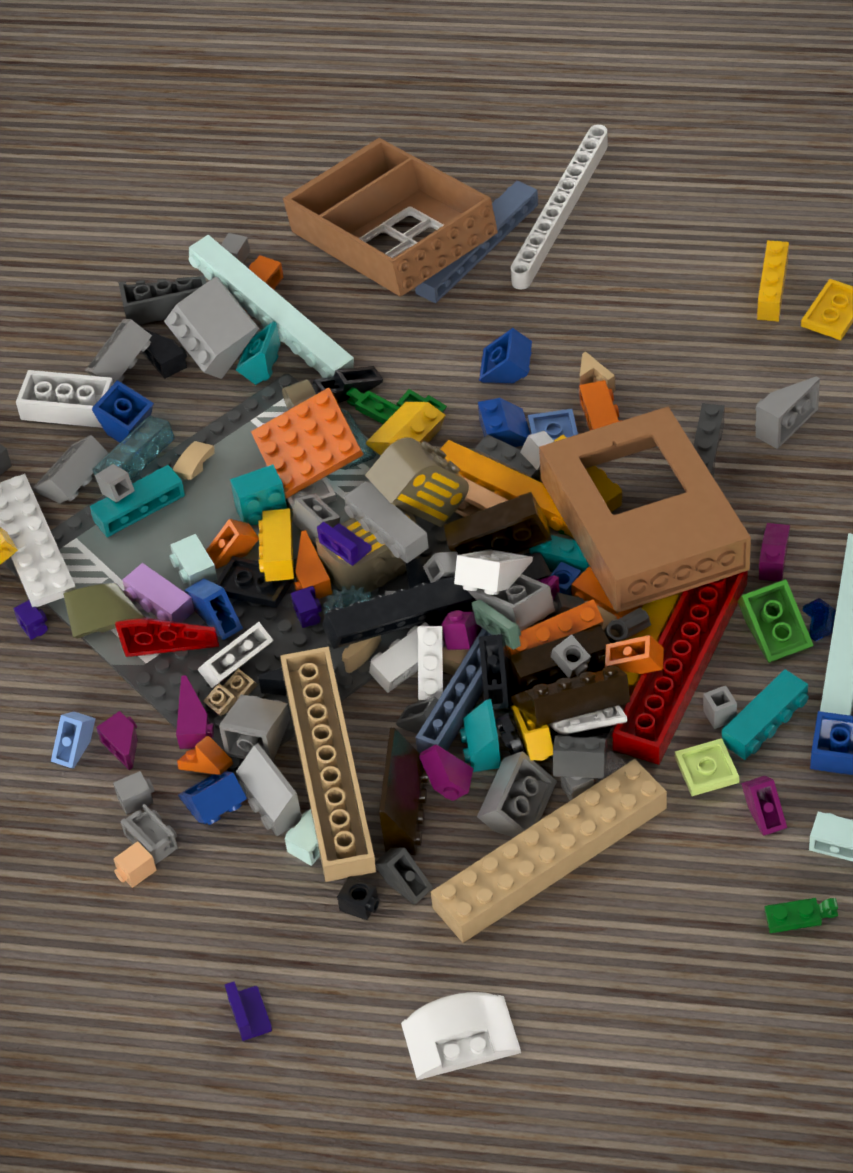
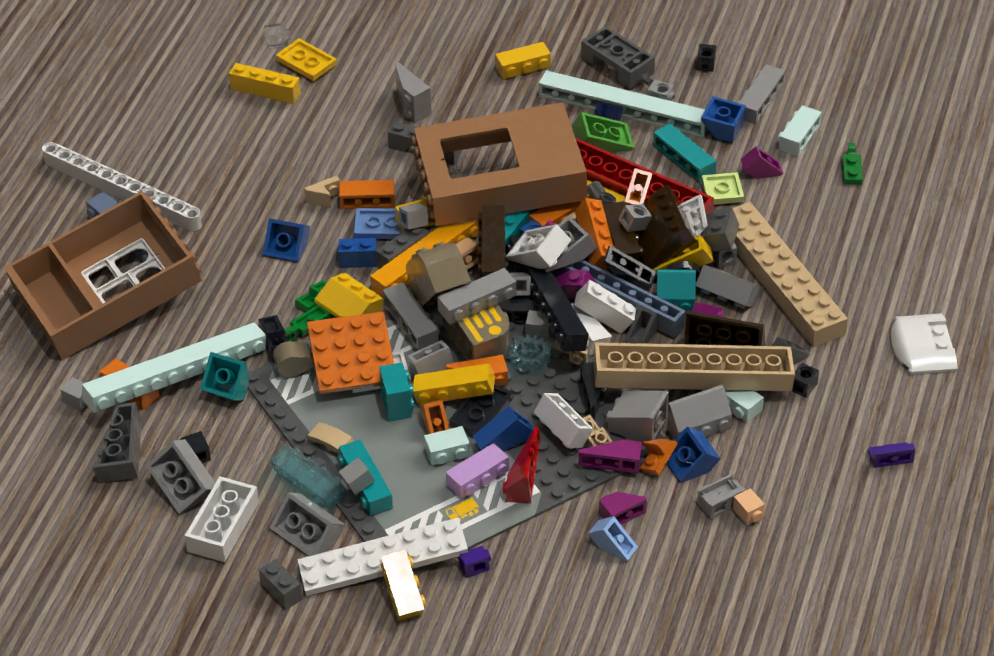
camera: 85 degrees left, 5 degrees down
olive slope [63,583,146,639] -> none
blue slope [92,380,154,446] -> none
light grey brick [113,771,155,815] -> none
light grey slope [164,277,259,379] -> none
dark purple brick [291,586,322,628] -> none
dark purple panel [317,522,372,566] -> none
sand green plate [472,599,521,650] -> none
light grey brick [703,685,737,729] -> none

